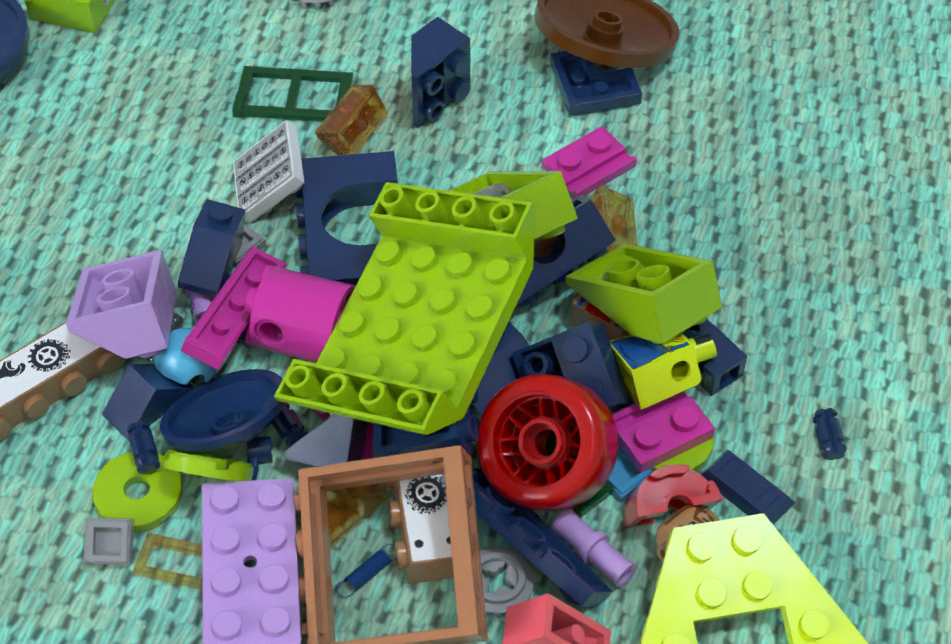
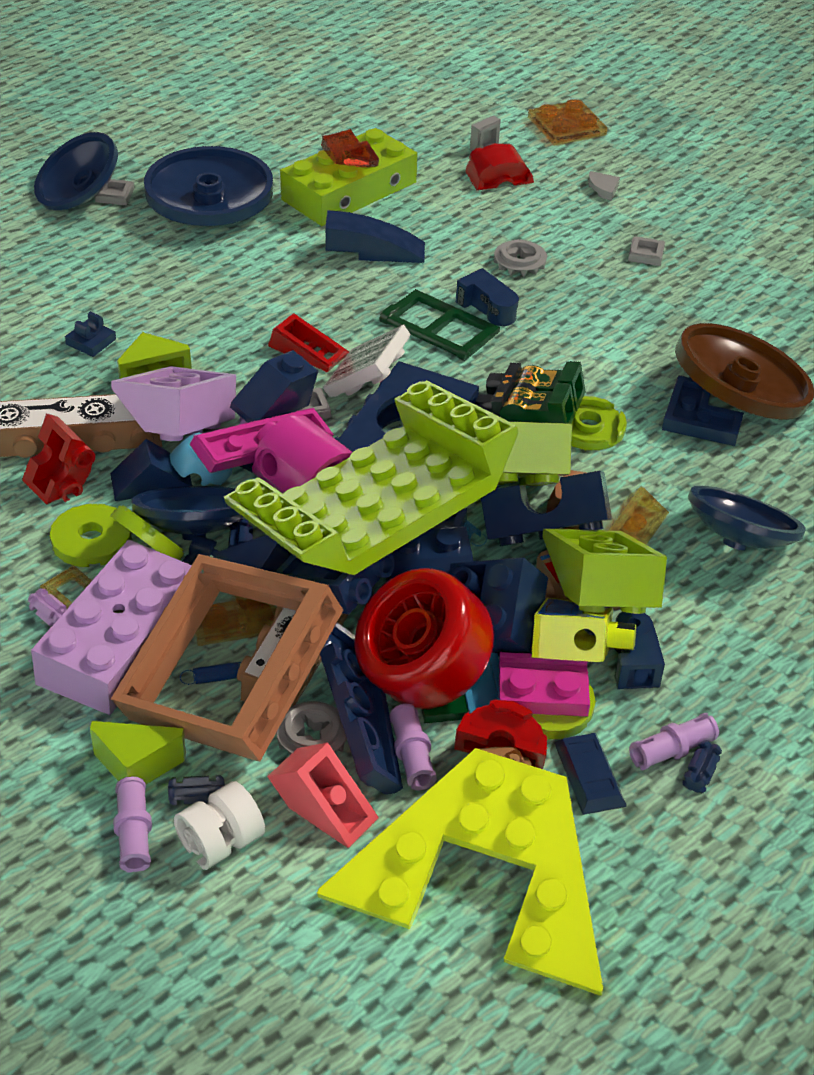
camera: 30 degrees right, 10 degrees down
light grey tile [84,518,134,565] -> none
dark blue piece [126,420,161,475] -> none
clear orange slope [315,85,388,155] -> none
dark blue slope [411,16,471,129] -> none
dark pink plate [542,126,637,199] -> none
none -> red cylinder [22,413,96,505]
none -> lavender piece [28,588,67,626]
none -> lime slope [117,332,192,379]
none -> red slope [268,313,349,372]
none -> dark blue slope [325,210,425,263]
none -> dark blue leg [455,268,519,326]
none -> dark green hips [475,361,586,424]
none -> lime tile [571,396,627,450]
none -> lavender pin [629,713,719,770]
none -> dark blue dish [688,486,806,551]

